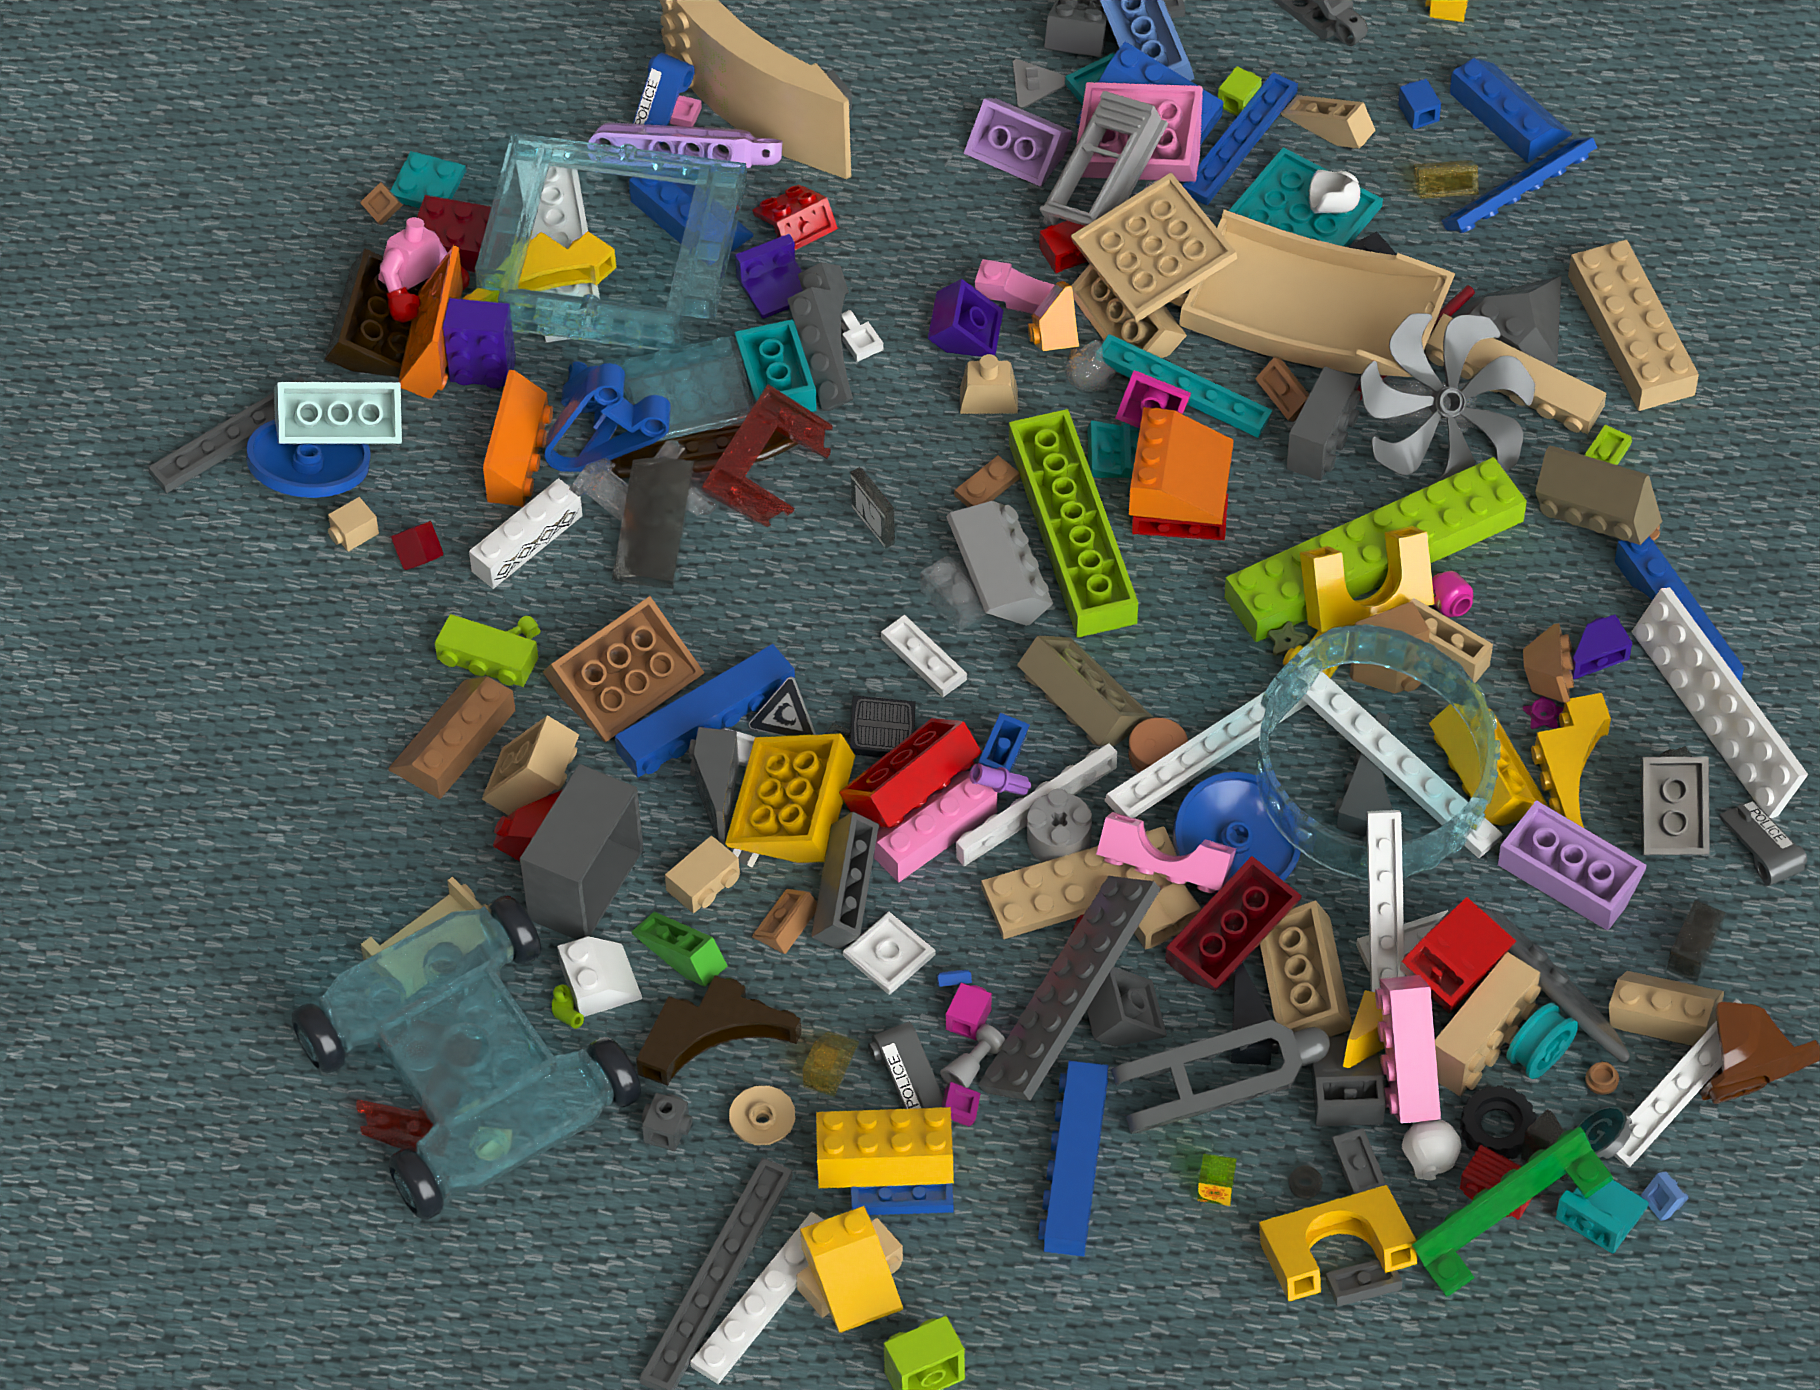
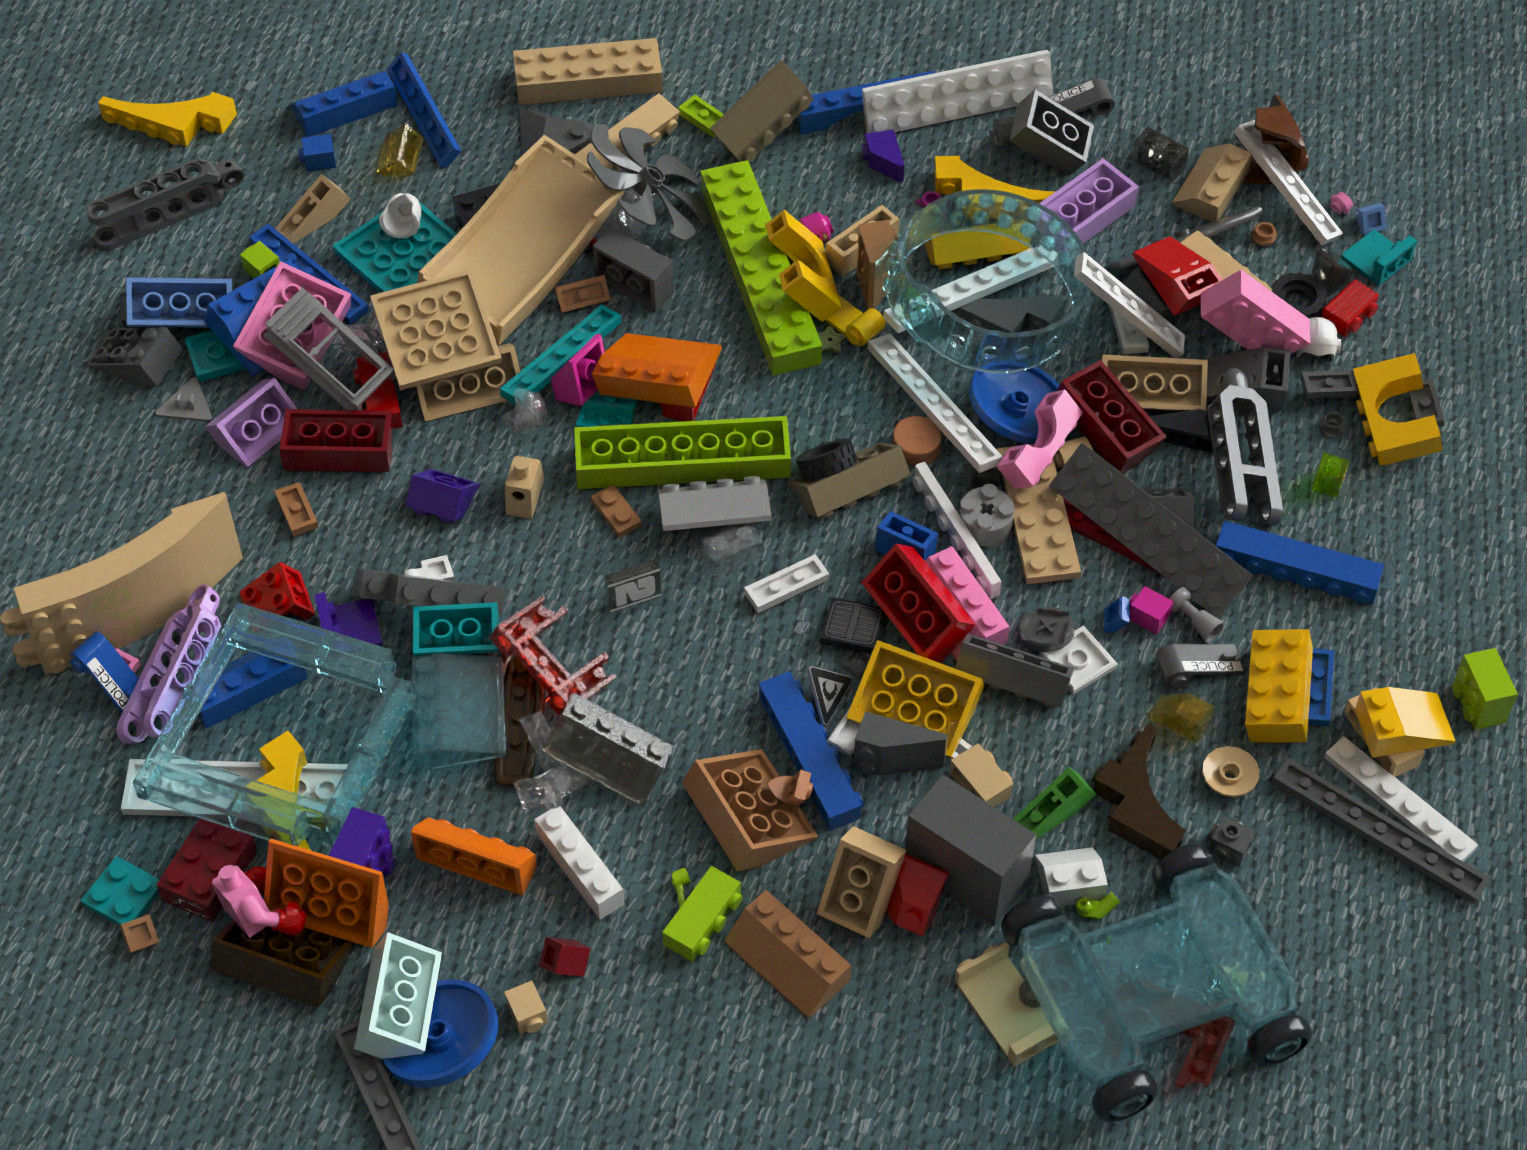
camera: 80 degrees left, 0 degrees up
blue connector [544,361,671,472] -> none
medium nougat slope [752,889,817,954] -> none
magenta plate [941,1082,981,1127] -> none
medium lavender axle [970,763,1031,795] -> none
bright pink slope [975,259,1055,314] -> none
light orange slope [1028,281,1079,351] -> none
yellow slope [1343,990,1385,1068] -> none
green bracket [1412,1127,1614,1297] -> none
teal wheel [1507,1003,1578,1079] -> none
medium nougat slope [1523,623,1574,703] -> none
tile [1576,1105,1632,1159] -> none
none -> medium nougat plate [274,482,319,537]
none -> dark red slope [279,409,392,472]
none -> nougat plate [767,770,813,807]
none -> black tyre [795,438,858,481]
none -> dark grey tile [1019,607,1075,652]
none -> bright pink plate [1330,192,1353,215]

